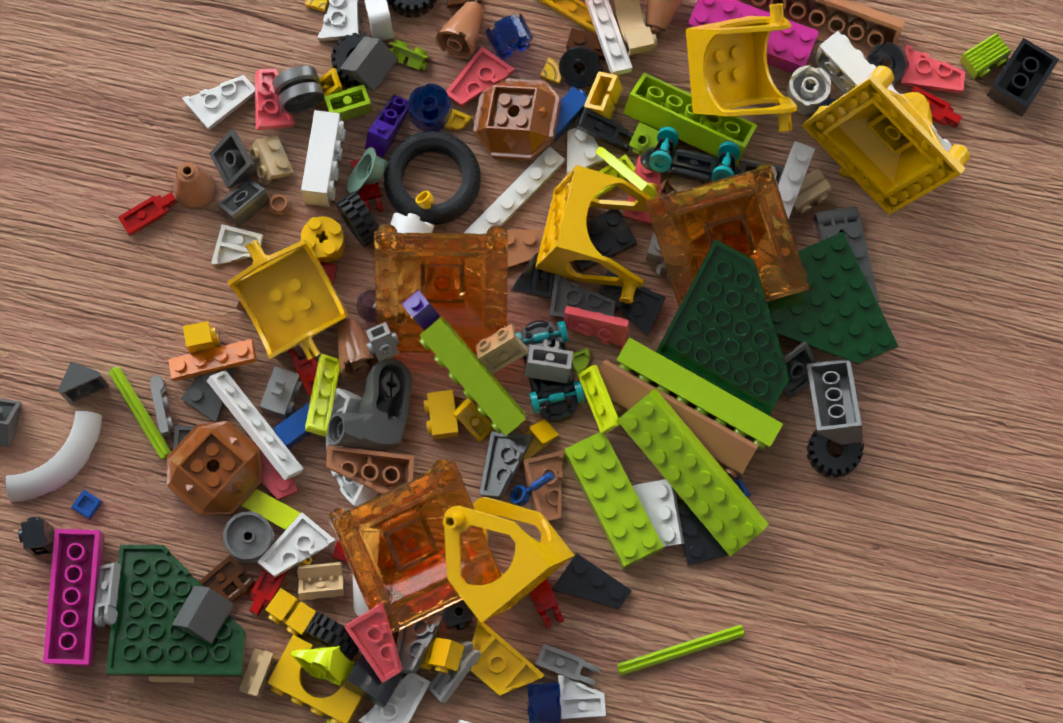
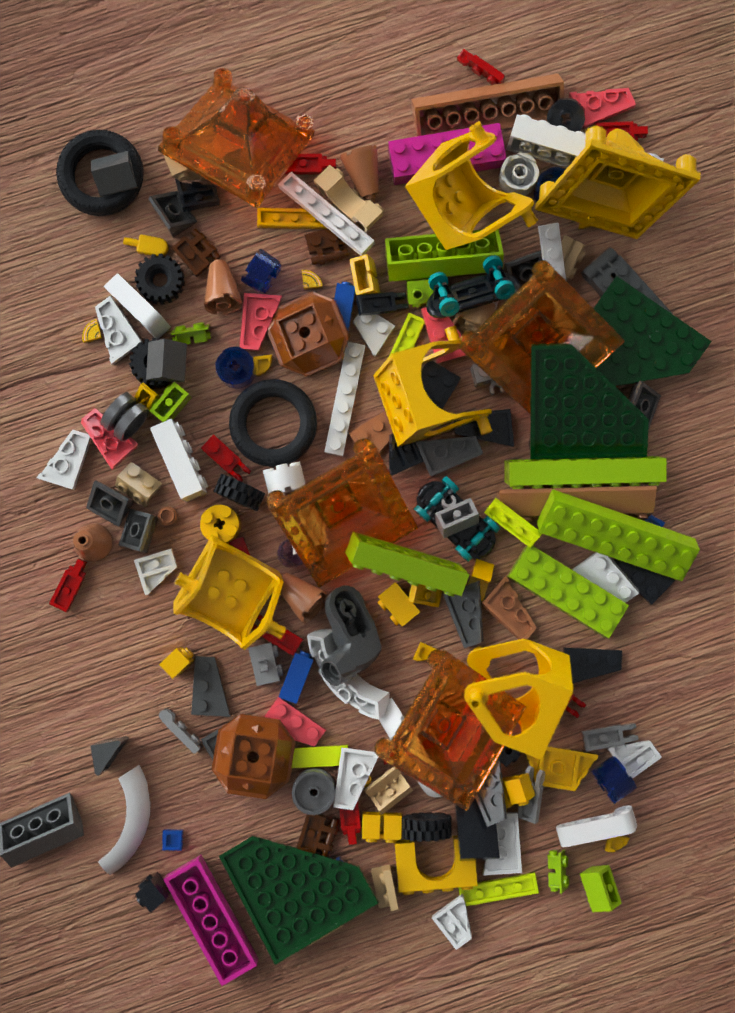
camera: 30 degrees left, 10 degrees up
light grey hinge [94,562,121,627] -> none
lime axle [109,366,171,460] -> none
orange plate [169,339,257,382] -> none
dark grey slope [172,586,234,644] -> none
white plate [207,370,304,480] -> none
neon yellow slope [291,646,354,685] -> none
neon yellow tile [305,353,340,437] -> none
nougat wedge [325,445,414,500] -> none
coral wing [344,602,403,683] -> none
sand green piece [347,147,388,193] -> none
dark purple slope [365,94,412,157] -> none
light grey brick [366,322,400,362] -> none
dark purple slope [401,289,441,330] -> none
yellow hinge [415,191,434,210] -> none
tan bracket [476,324,528,374] -> none
blue piece [510,471,555,506] -> none
black plate [559,45,601,88] -> none
coral wing [564,306,629,351] -> none
lime tile [572,347,590,376] -> none
neon yellow tile [595,146,659,199] -> none
lime axle [617,625,745,676] -> none
dark grey slope [807,359,863,445] -> none
black tyre [807,429,864,478] -> none
lime brick [959,33,1011,80] -> none
black brick [987,38,1059,117] -> none

